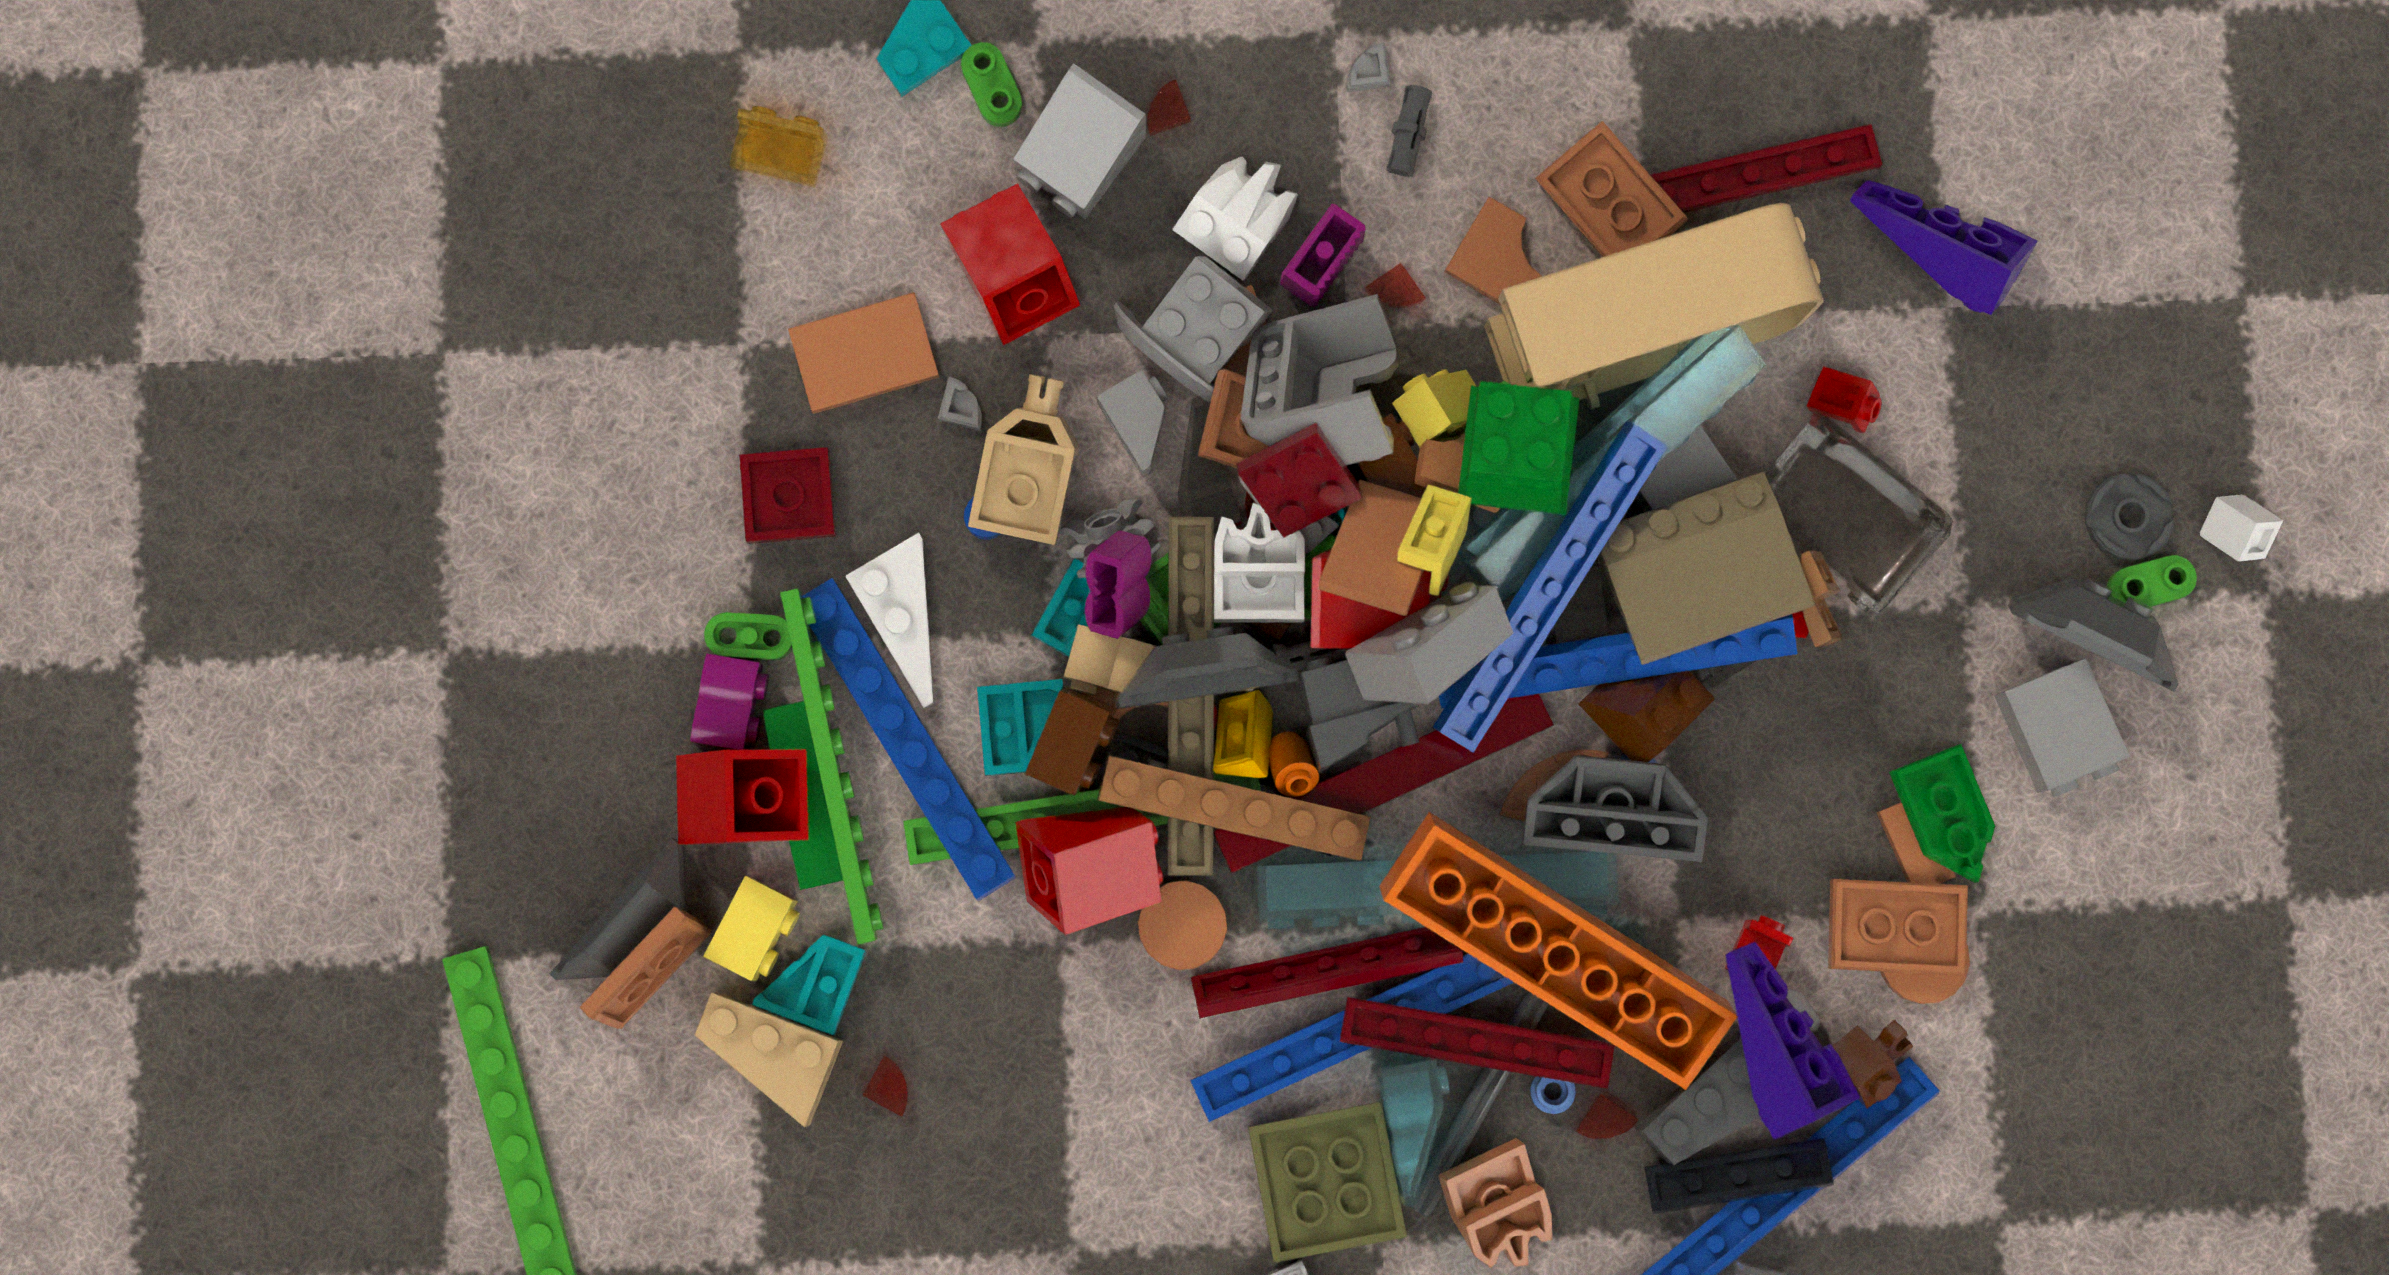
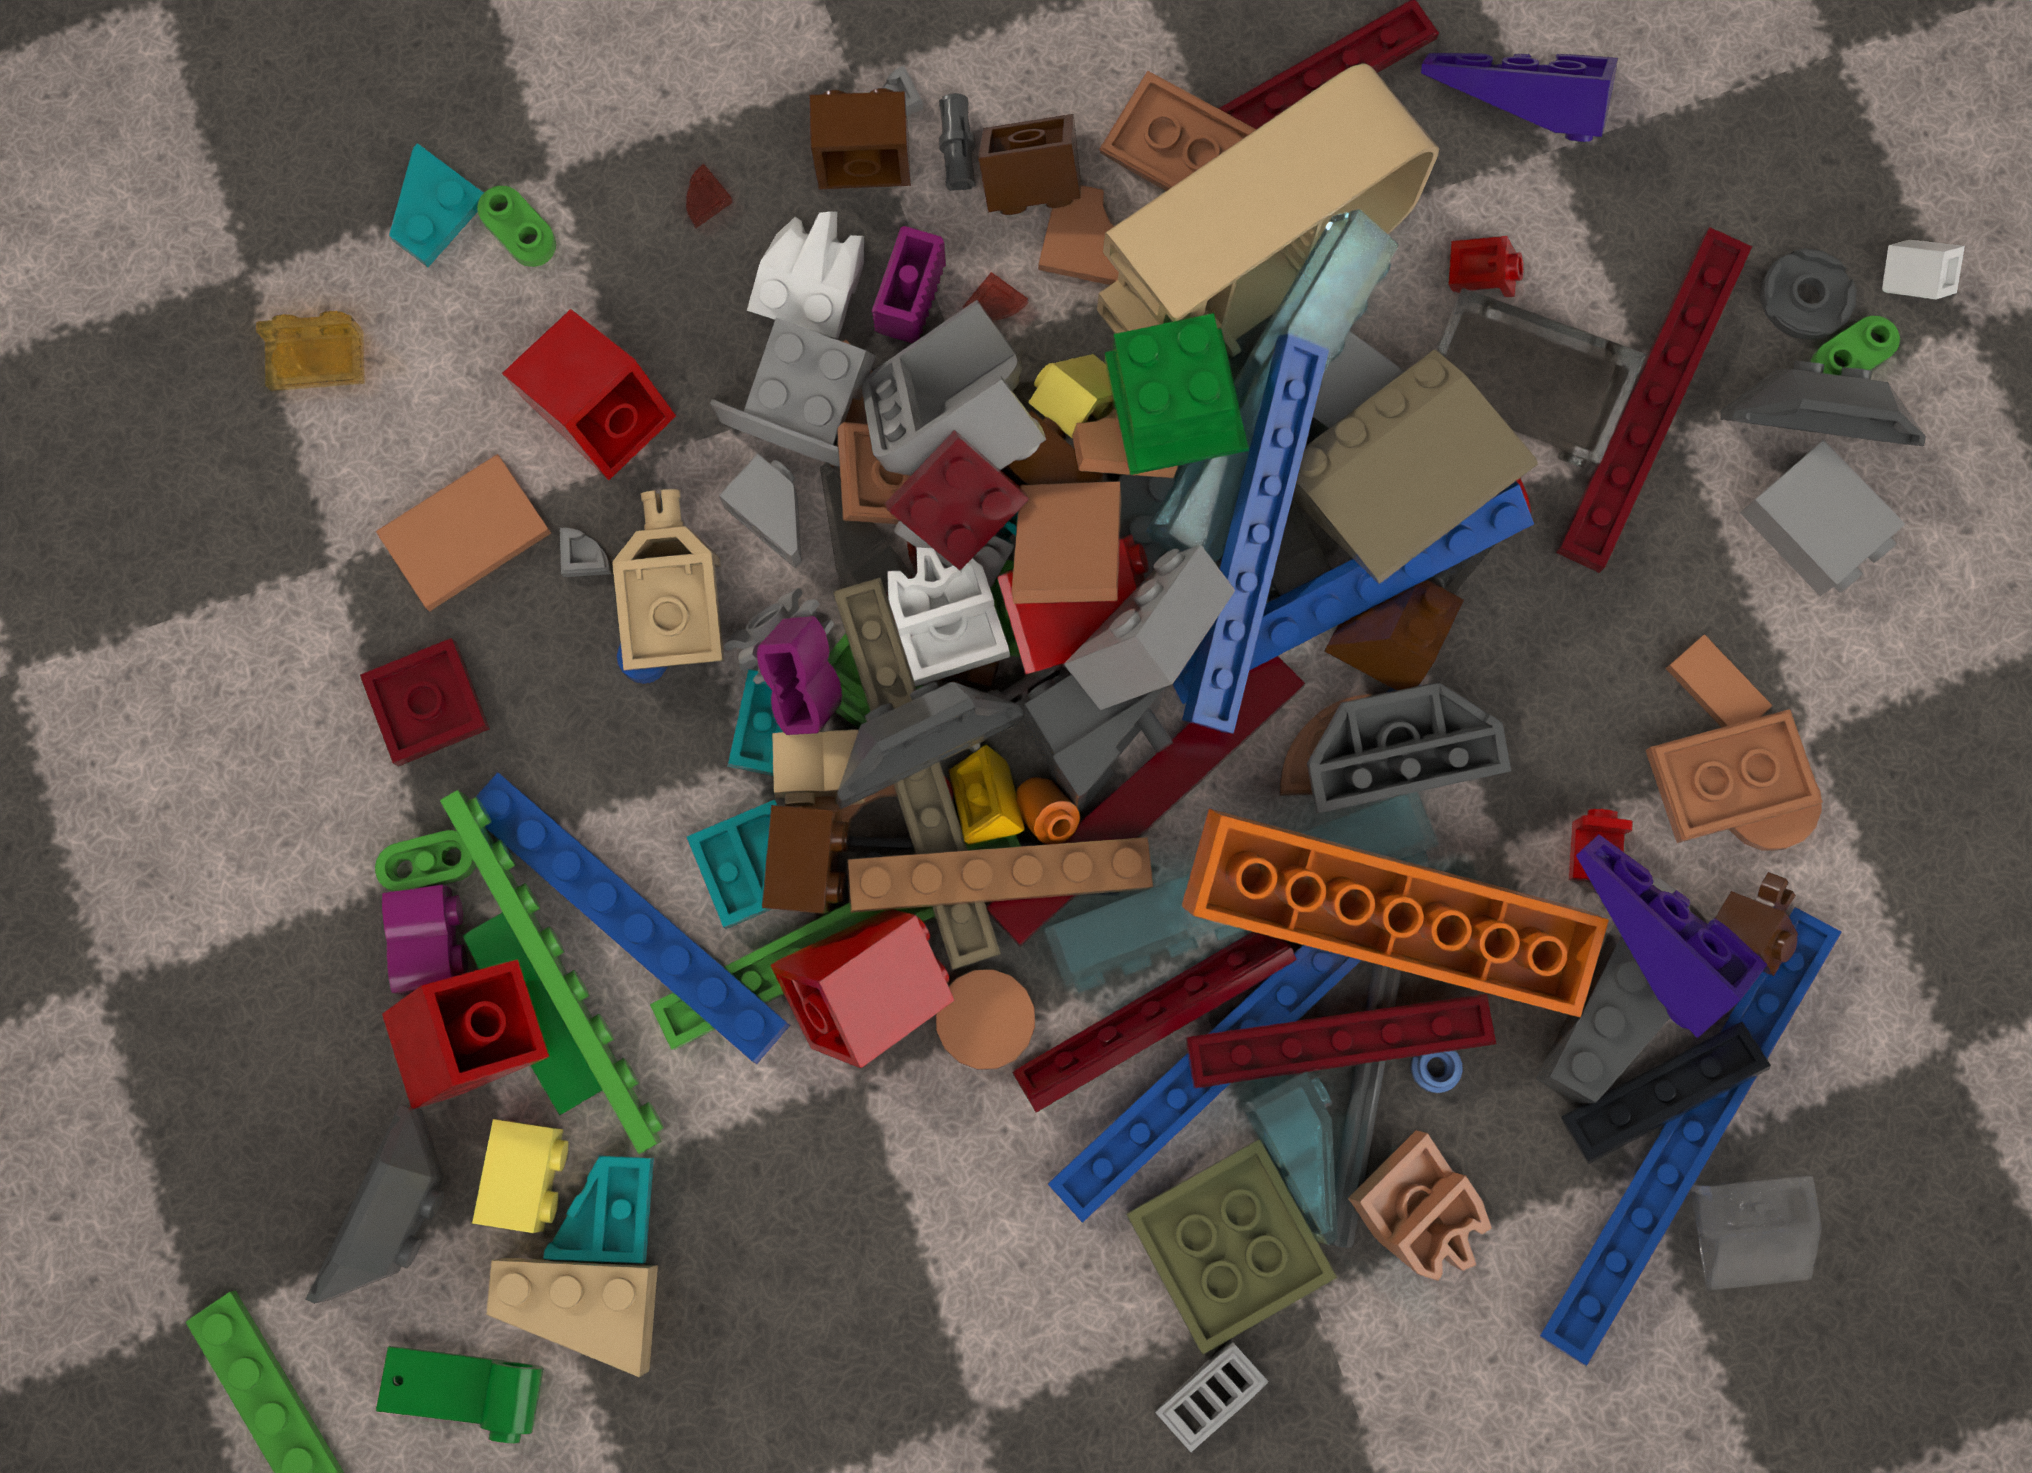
camera: 15 degrees left, 5 degrees down
nougat tile [579,906,712,1029] -> none
white wing [846,533,934,709] -> none
clear red tile [862,1055,908,1117] -> none
light grey slope [1013,63,1146,219] -> none
light yellow panel [1397,484,1471,596] -> none
clear red tile [1575,1094,1638,1139] -> none
medium nougat slope [1800,550,1844,647] -> none
green tile [1889,744,1995,883] -> none
none -> green door [376,1346,544,1443]
none -> reddish brown brick [809,88,911,189]
none -> reddish brown slope [978,114,1081,215]
none -> dark red plate [1556,227,1753,573]

